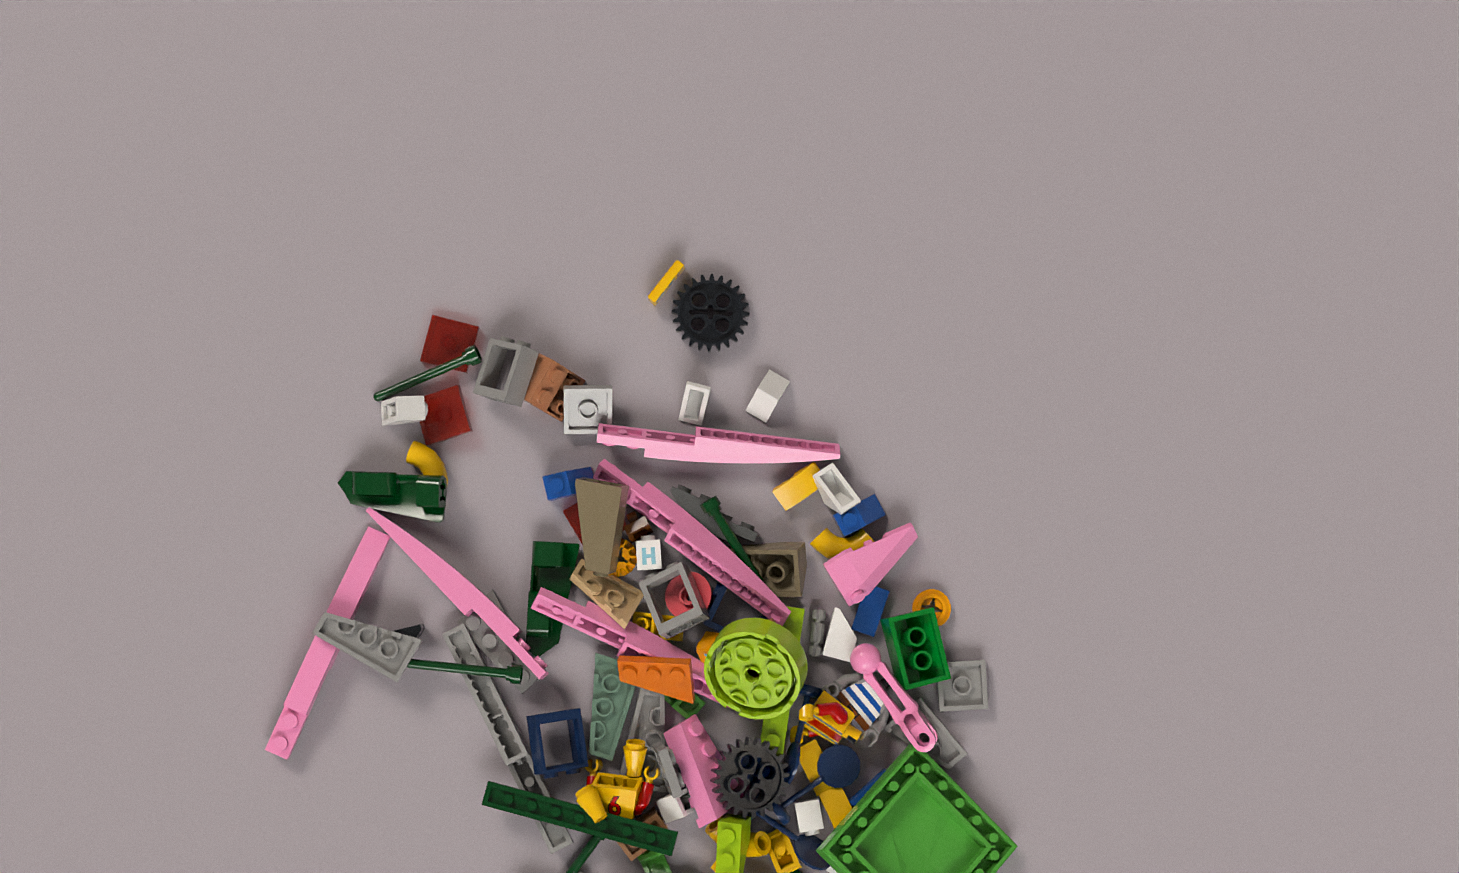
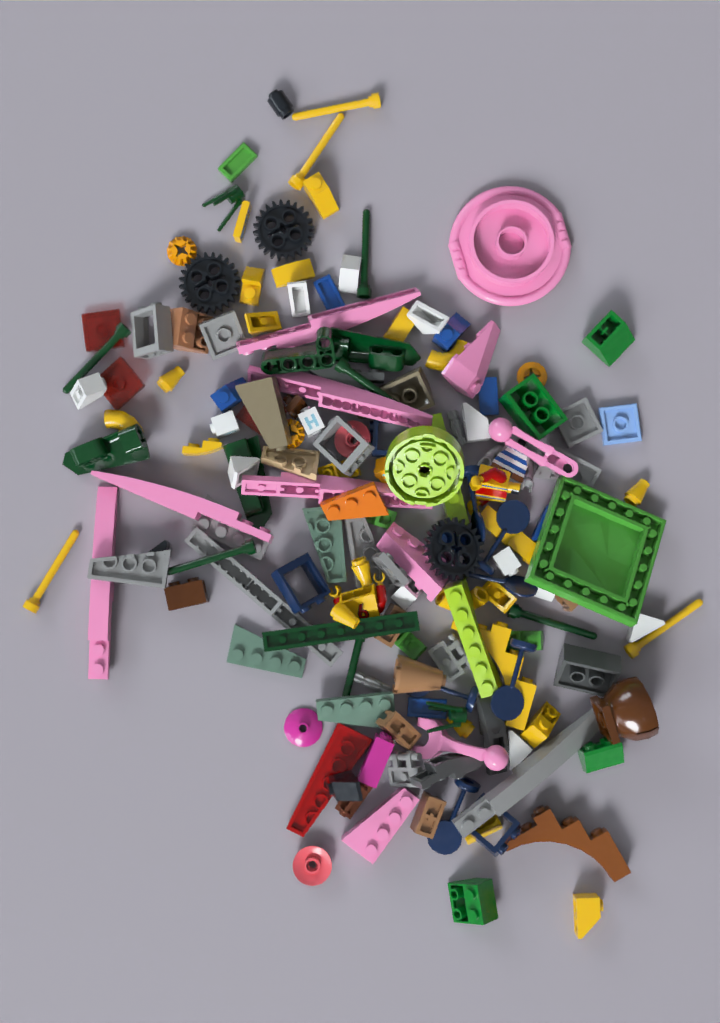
camera: 25 degrees left, 0 degrees up
none -> yellow piece [23,530,79,614]
none -> yellow cone [156,366,185,393]
none -> reddish brown brick [164,577,209,611]
none -> light orange gear [167,236,197,266]
none -> black gear [179,252,241,314]
none -> yellow slope [182,438,224,456]
none -> dark green plant [202,184,245,232]
none -> white brick [209,410,240,438]
none -> bright green tile [218,142,258,183]
none -> sand green wing [227,624,306,678]
none -> white slope [228,456,260,489]
none -> yellow slope [239,266,265,306]
none -> yellow slope [244,311,282,337]
none -> dark green beam [261,327,336,375]
none -> black brick [267,89,294,120]
none -> yellow slope [271,258,315,288]
none -> yellow piece [288,113,344,191]
none -> yellow piece [292,92,381,121]
none -> yellow slope [303,172,339,220]
none -> blue tile [313,274,345,310]
none -> dark green panel [329,327,421,372]
none -> dark green piece [357,209,372,299]
none -> bright pink piece [448,186,572,306]
none -> green slope [582,310,635,367]
none -> light blue tile [598,403,642,446]
none -> yellow cone [623,479,650,507]

